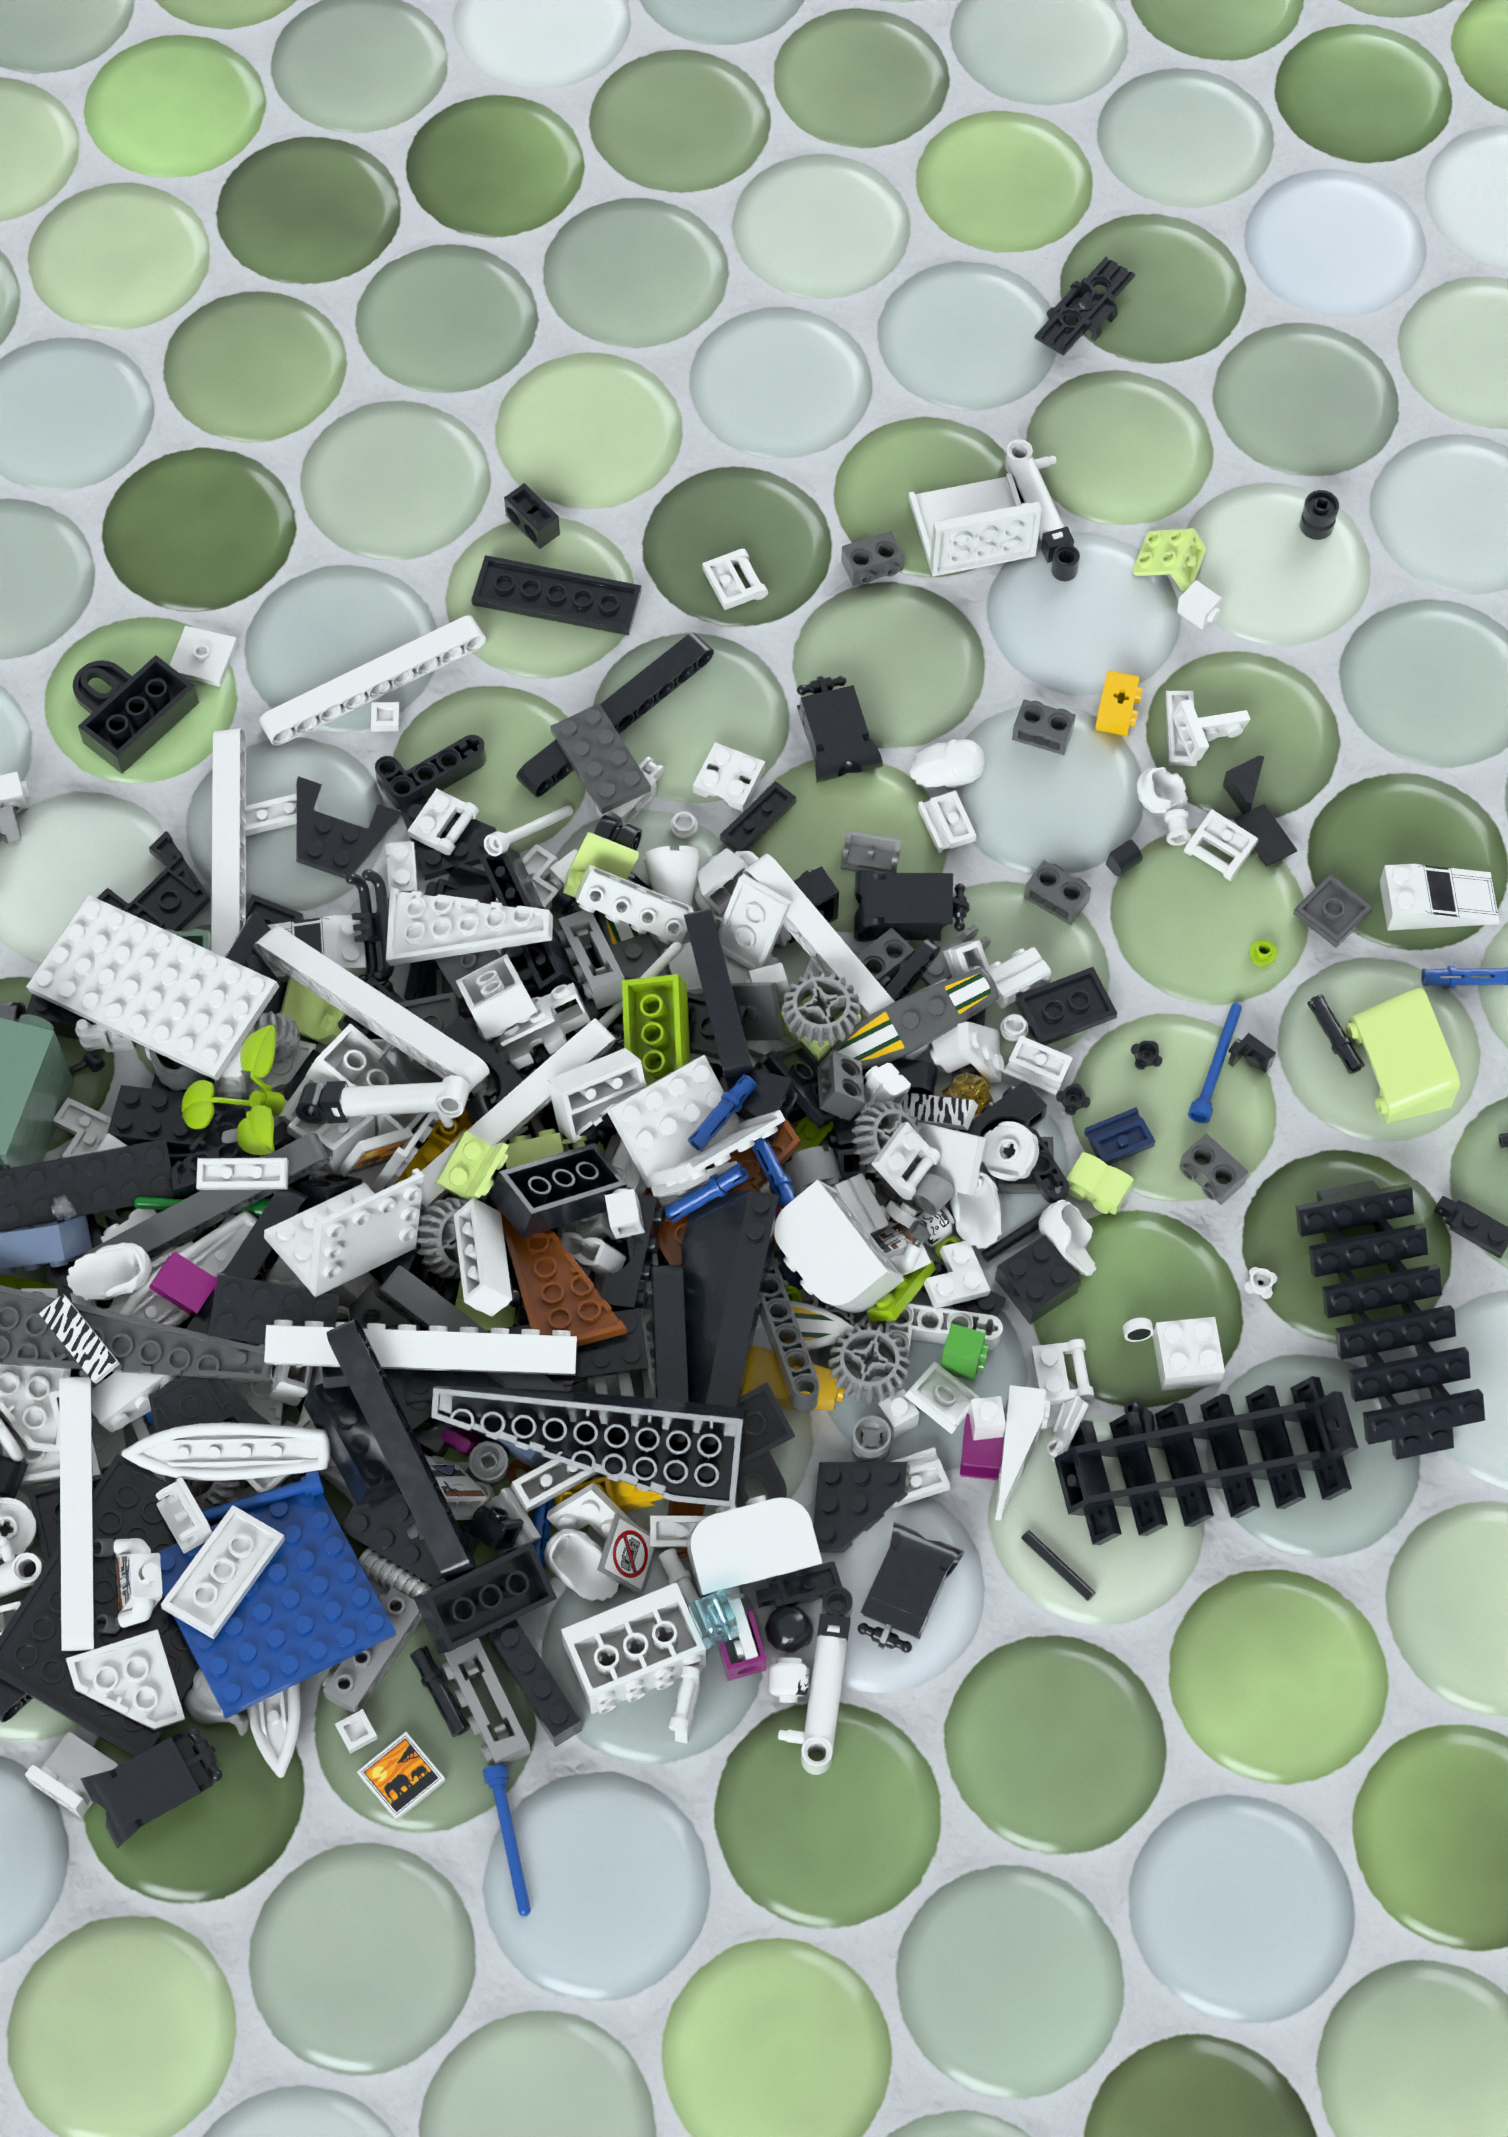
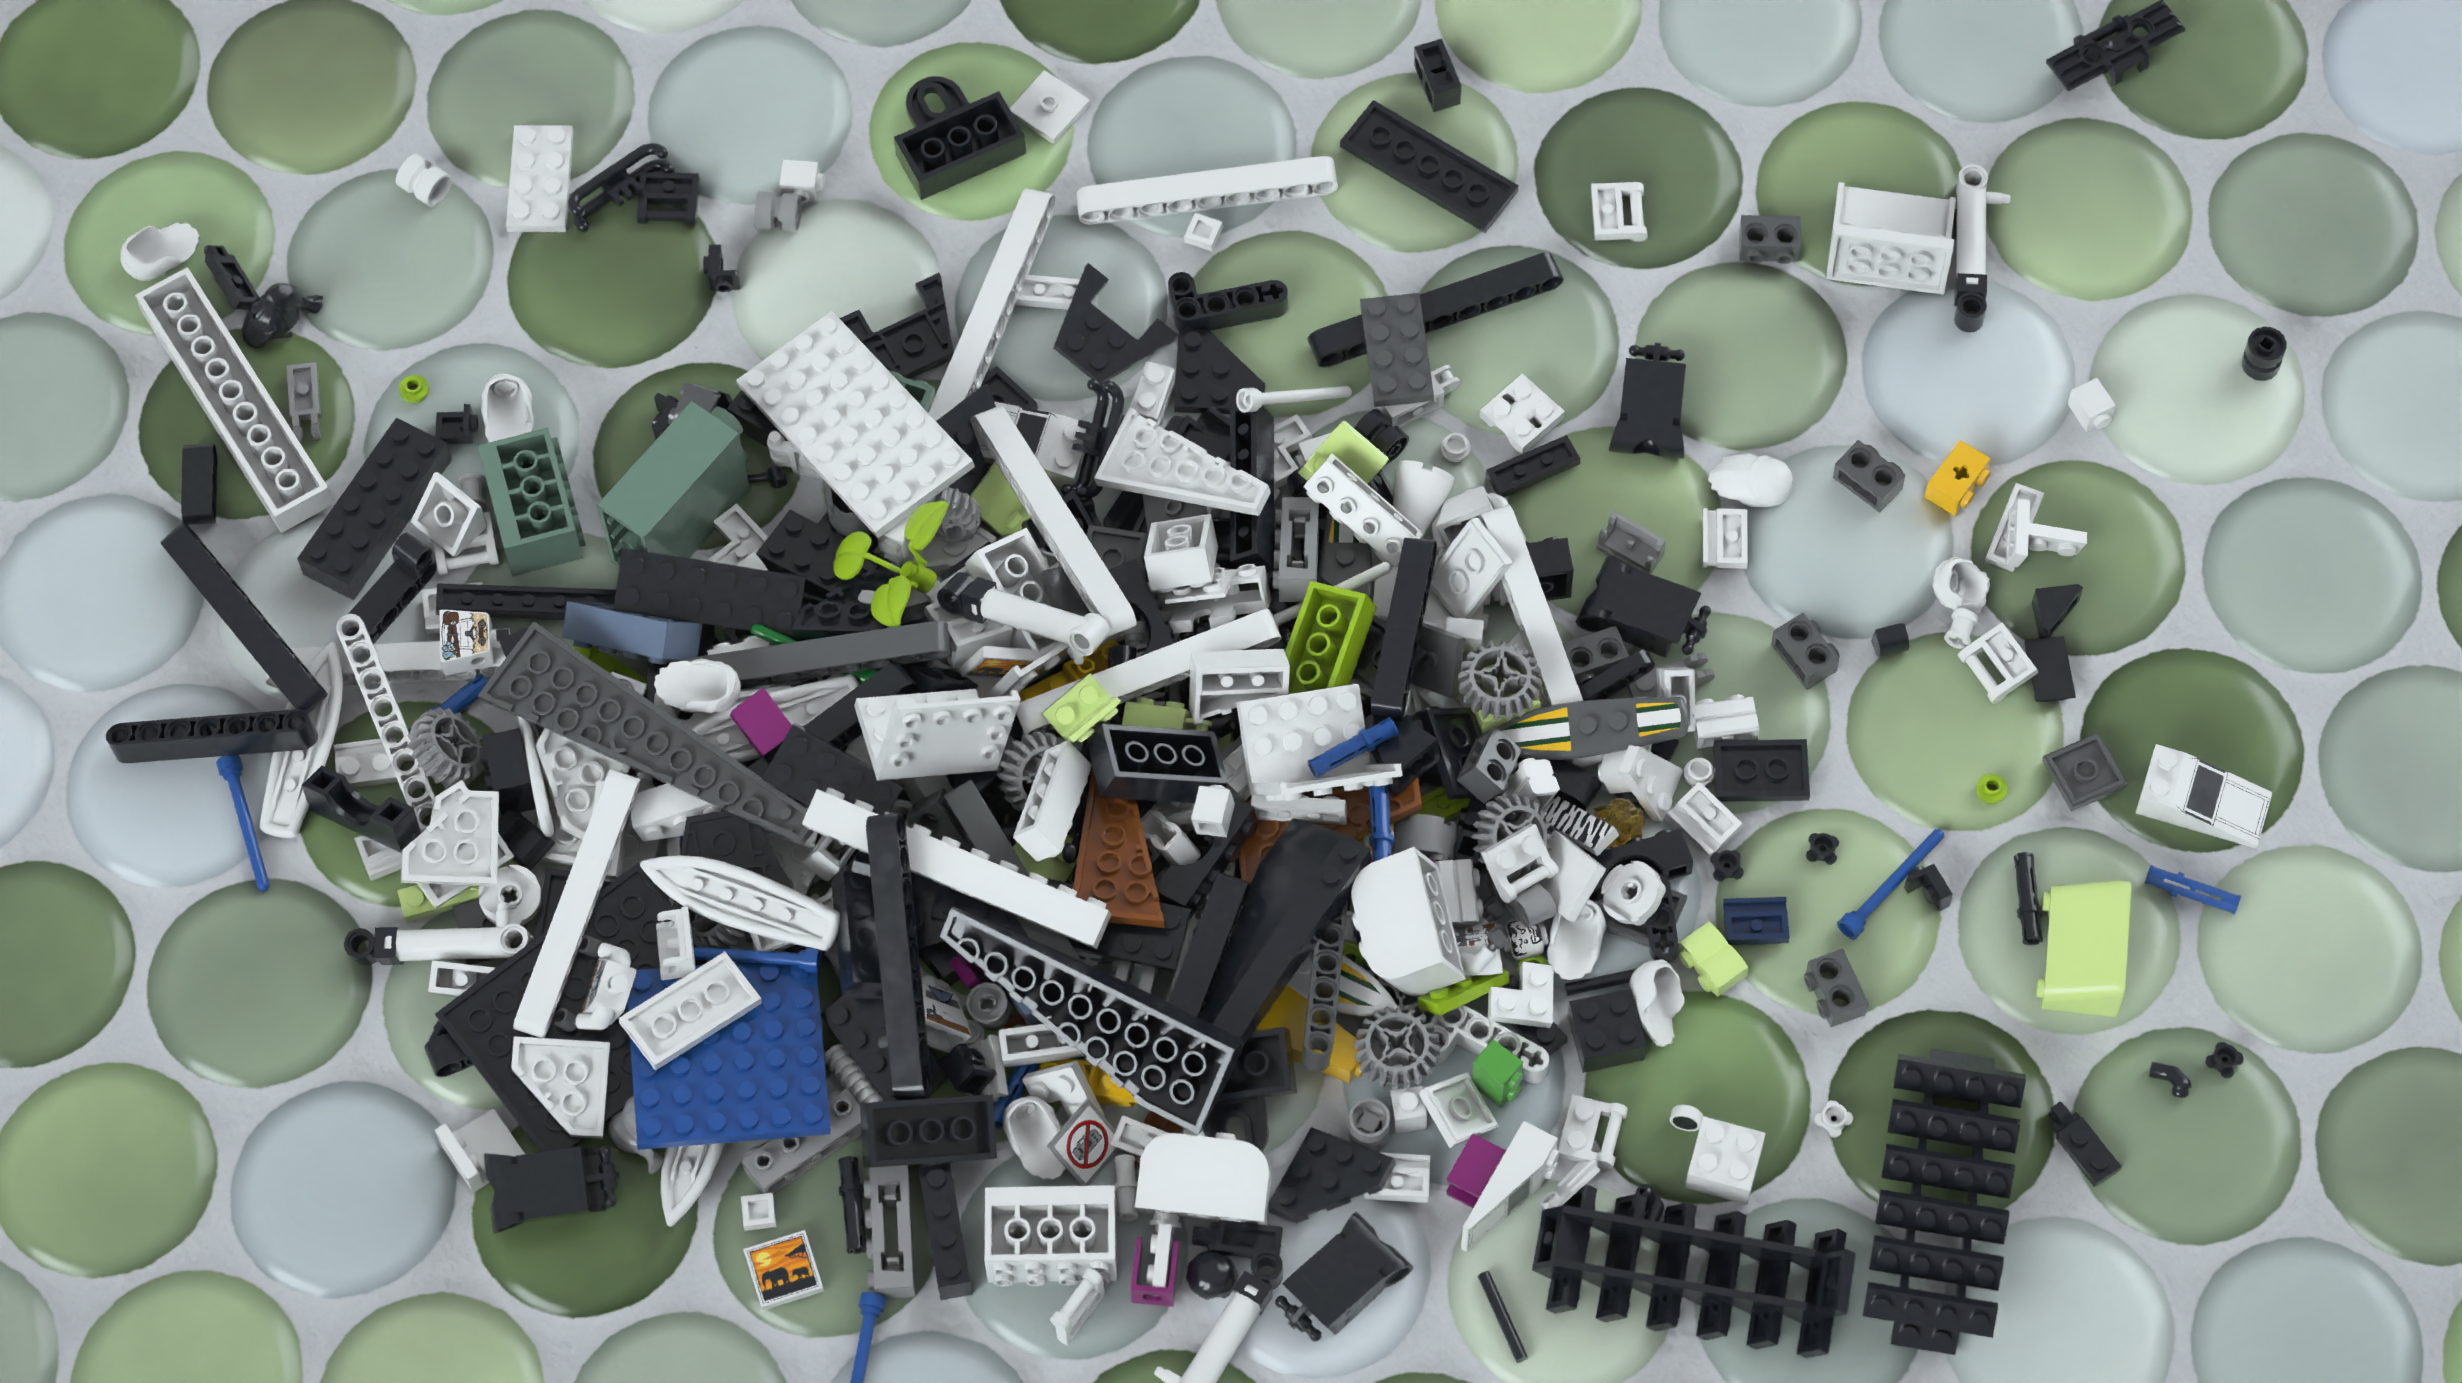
camera: 25 degrees right, 0 degrees up
tile [39,1294,120,1384] -> none
clear plate [50,1194,77,1221] -> none
white tile [196,1158,289,1190] -> none
white plate [408,788,480,855] -> none
blue pin [665,1163,749,1223] -> none
clear light blue piece [688,1590,739,1650] -> none
white head [769,1658,809,1703] -> none
white plate [885,1200,924,1228] -> none
white brick [969,1396,1006,1441] -> none
yellowish green bracket [1132,528,1207,591] -> none

